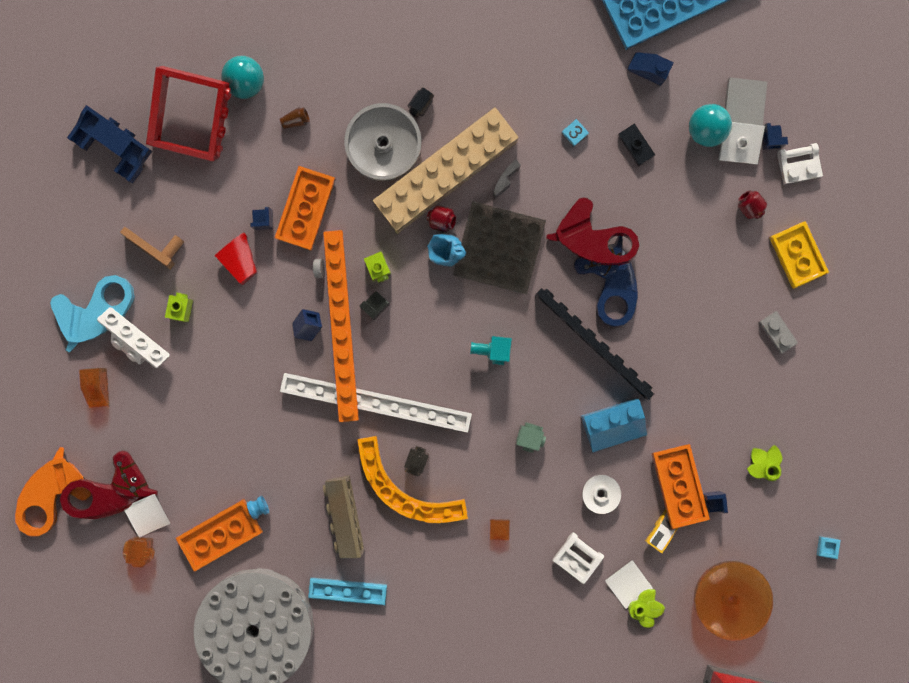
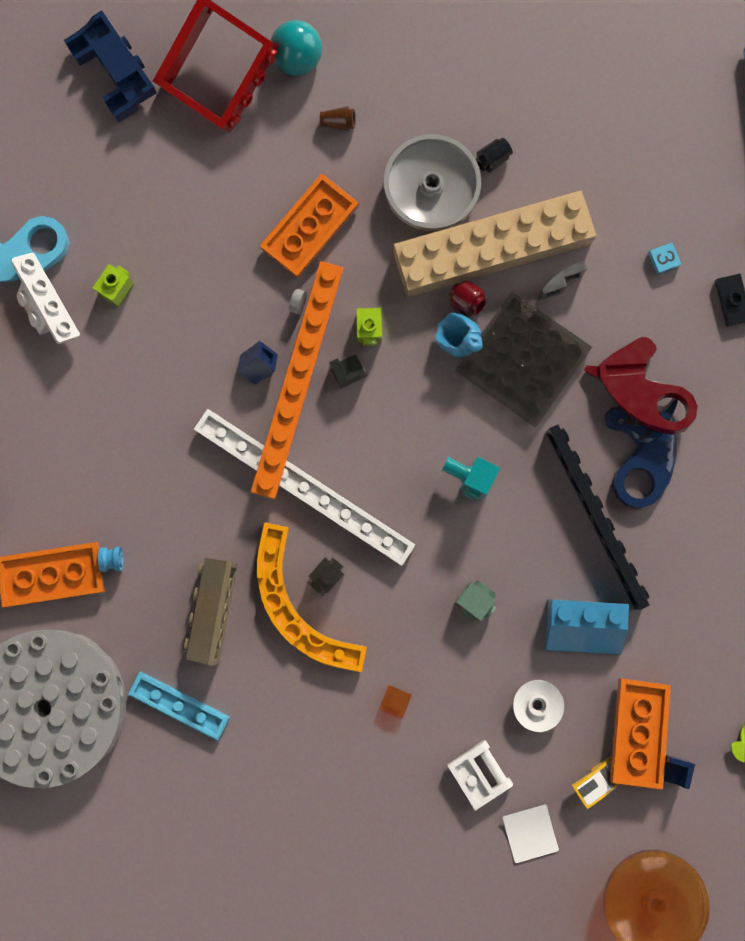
camera: 20 degrees right, 5 degrees down
medium nougat piece [120,226,184,270] -> none
red slope [214,232,257,285] -> none
dark blue panel [250,207,274,230] -> none
lime plate [628,589,665,628] -> none

